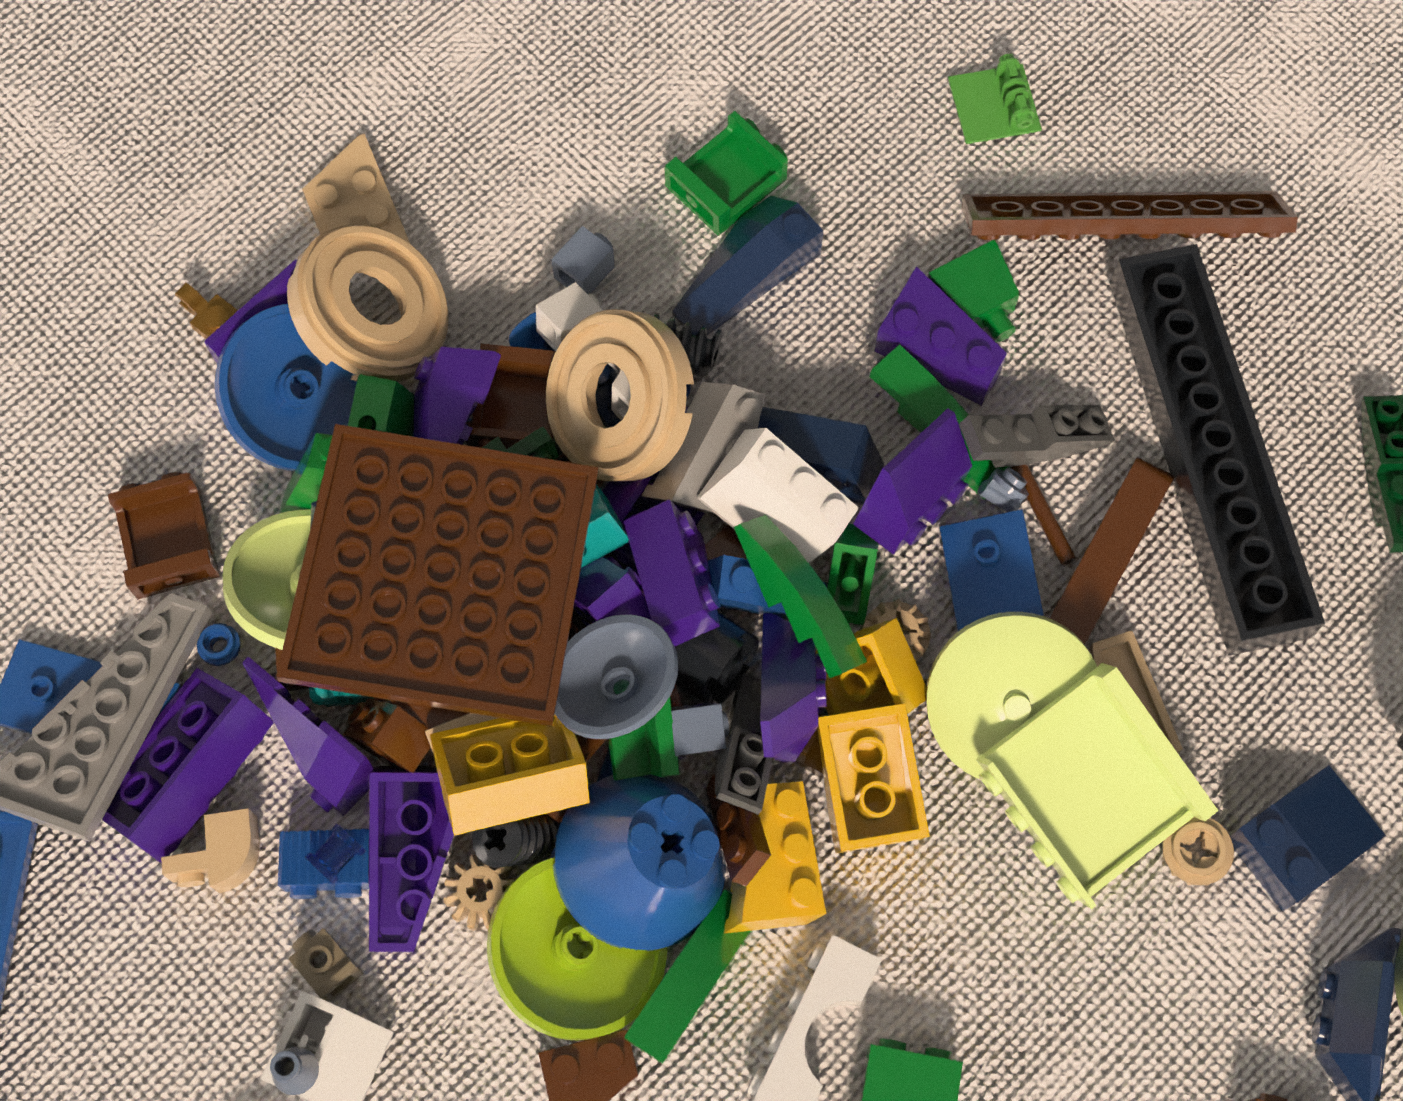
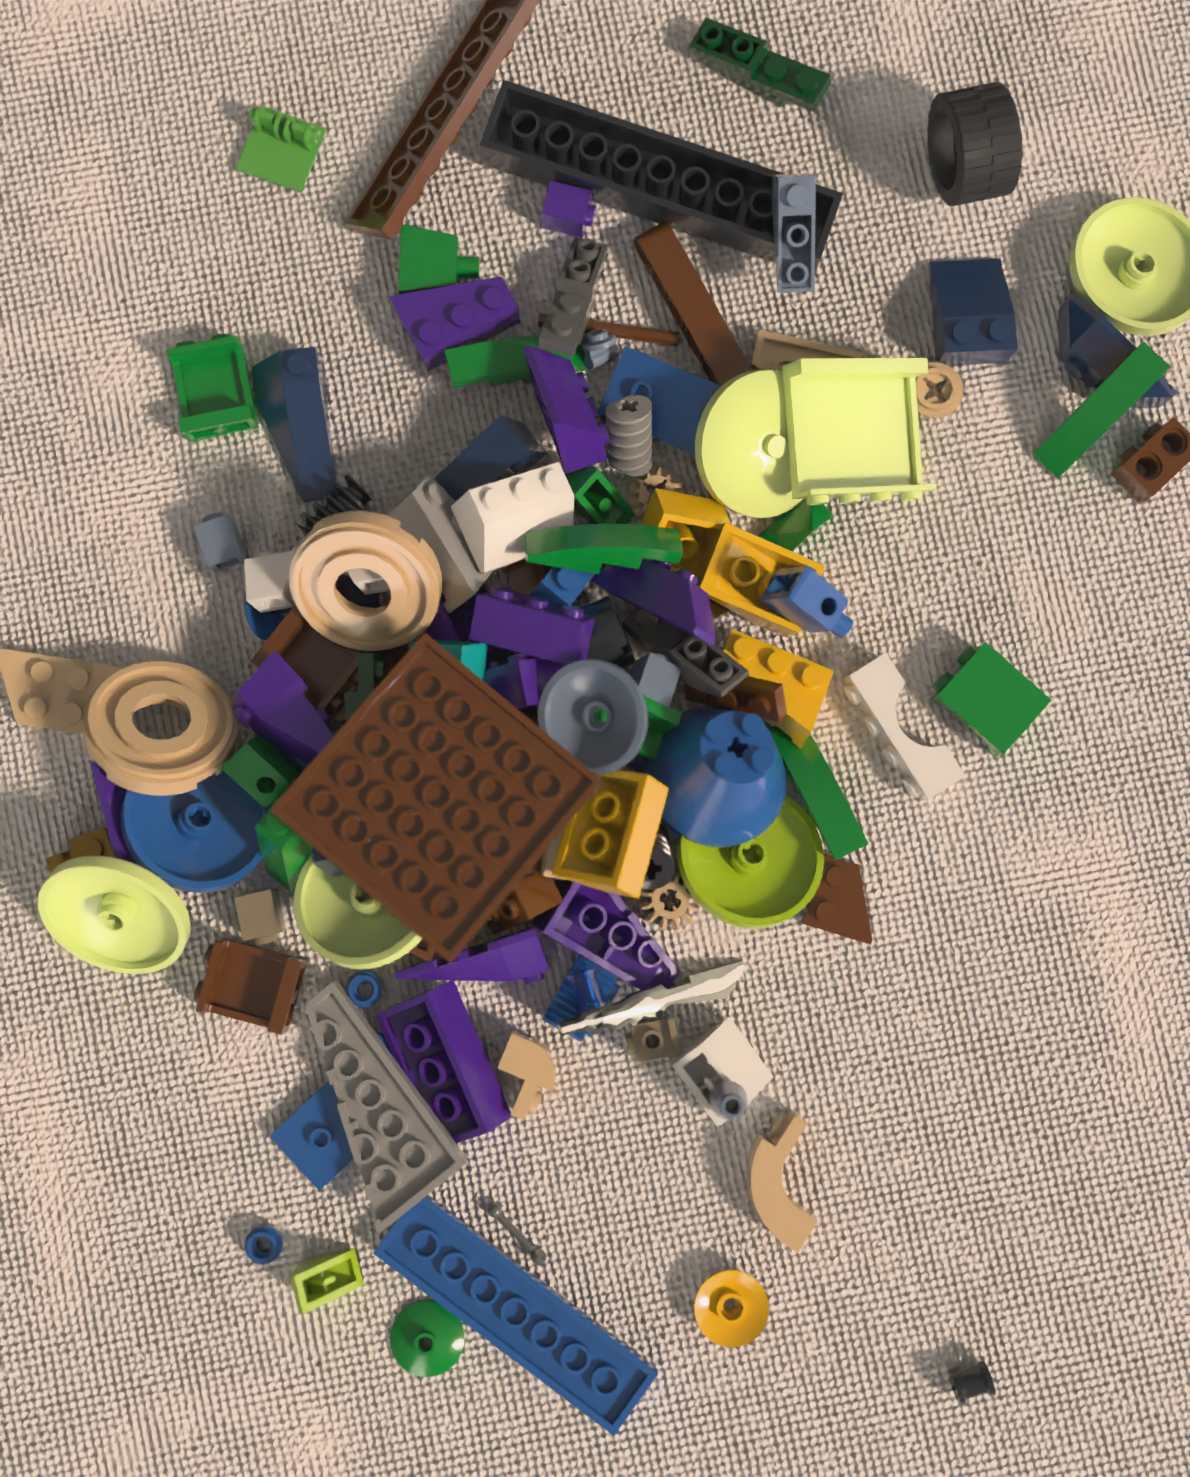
camera: 60 degrees left, 15 degrees up
none -> yellowish green dish [38,856,191,974]
none -> dark tan brick [234,889,287,946]
none -> dark grey hinge [488,1203,547,1265]
none -> dark purple brick [541,180,597,239]
none -> sword [557,961,745,1036]
none -> light grey piece [606,395,652,477]
none -> green slope [758,499,834,552]
none -> blue torso [759,566,854,638]
none -> sand blue slope [773,173,816,293]
none -> green slope [1032,341,1171,478]

